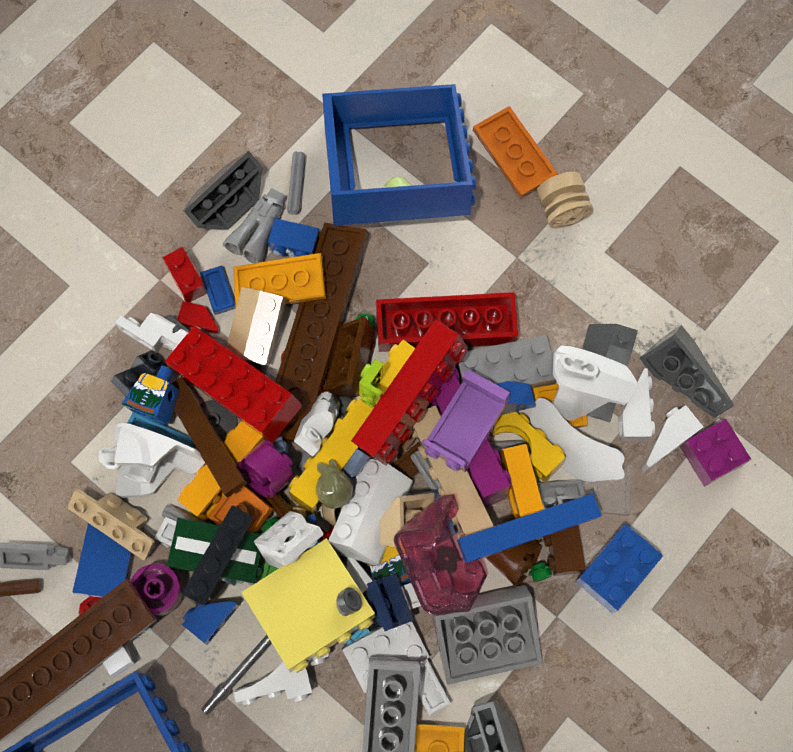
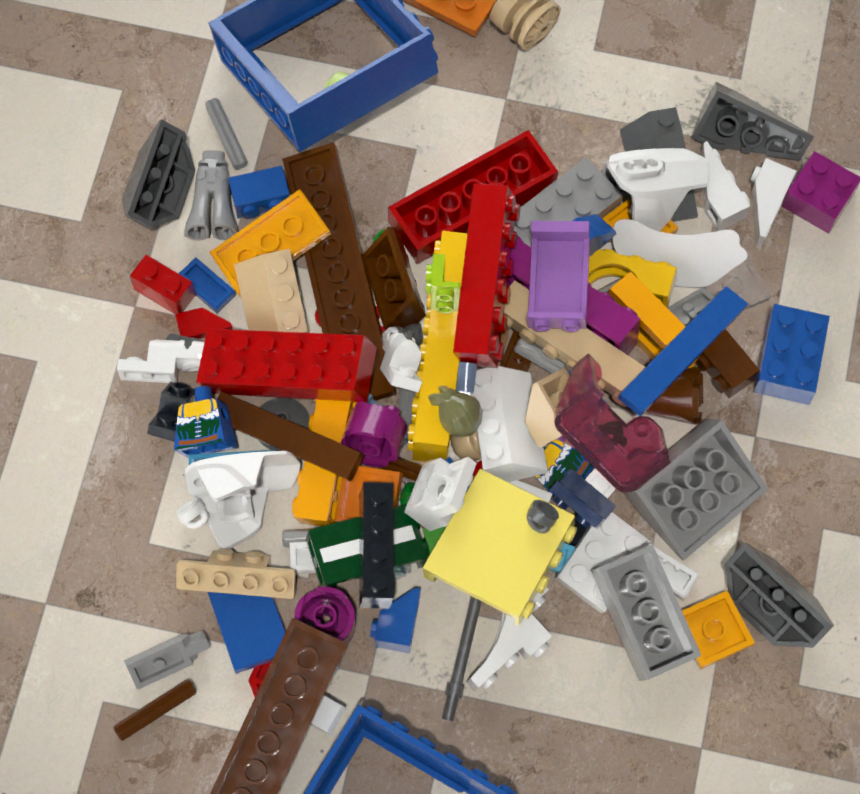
camera: 25 degrees left, 5 degrees down
green plate [529,563,552,582] -> none

